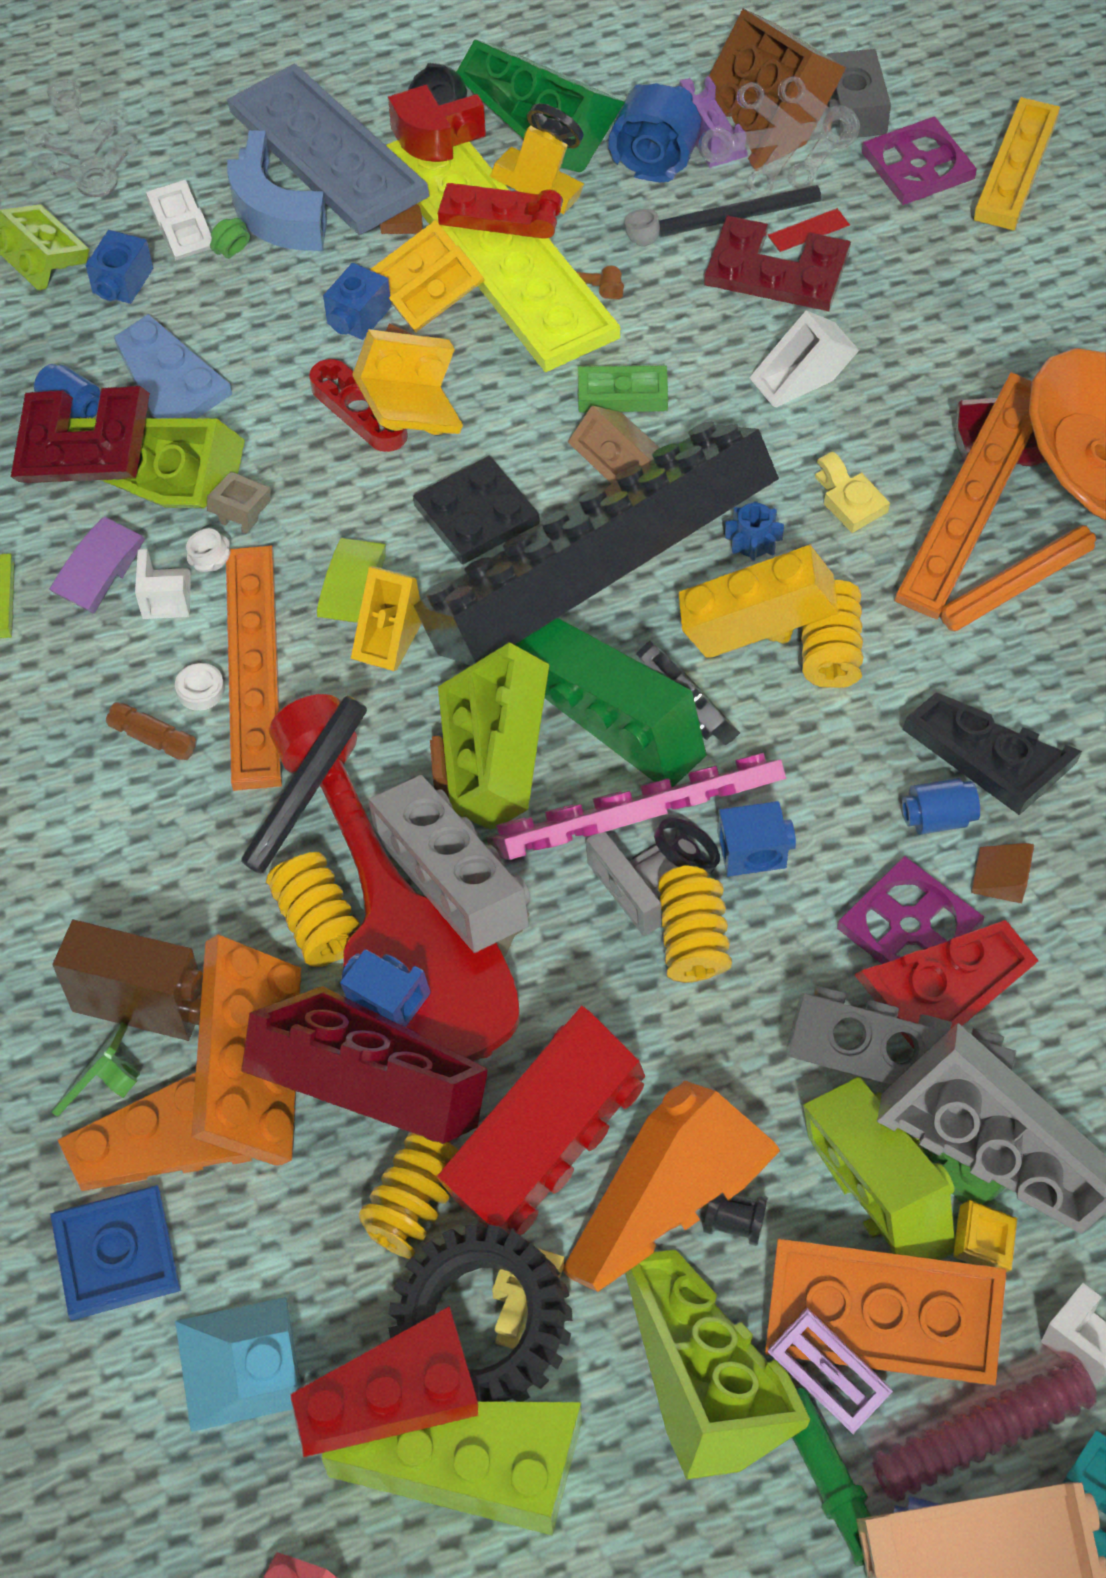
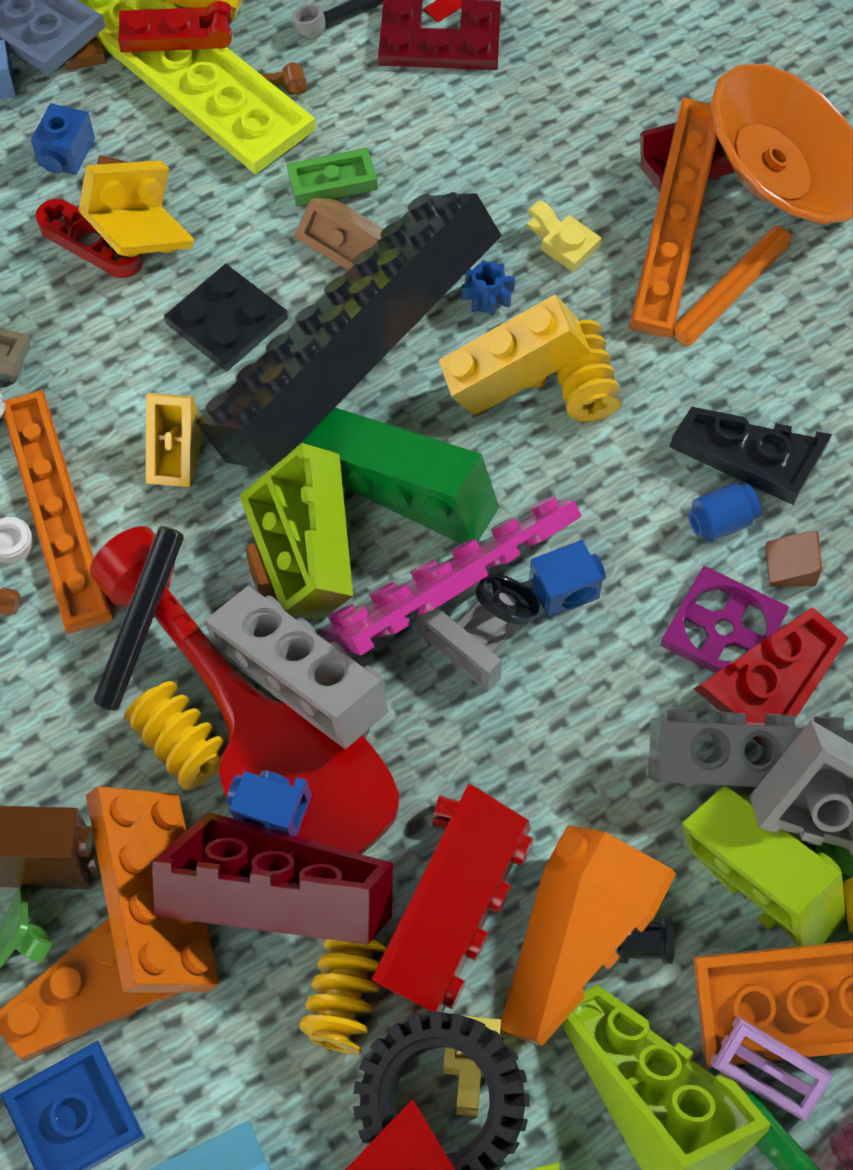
camera: 15 degrees left, 5 degrees up
lime slope [317,538,386,623] -> none
yellow slope [370,220,485,333] -> none
black wing [636,640,740,745] -> none
yellow piece [658,866,732,983] -> none
white slope [749,310,859,407] -> none

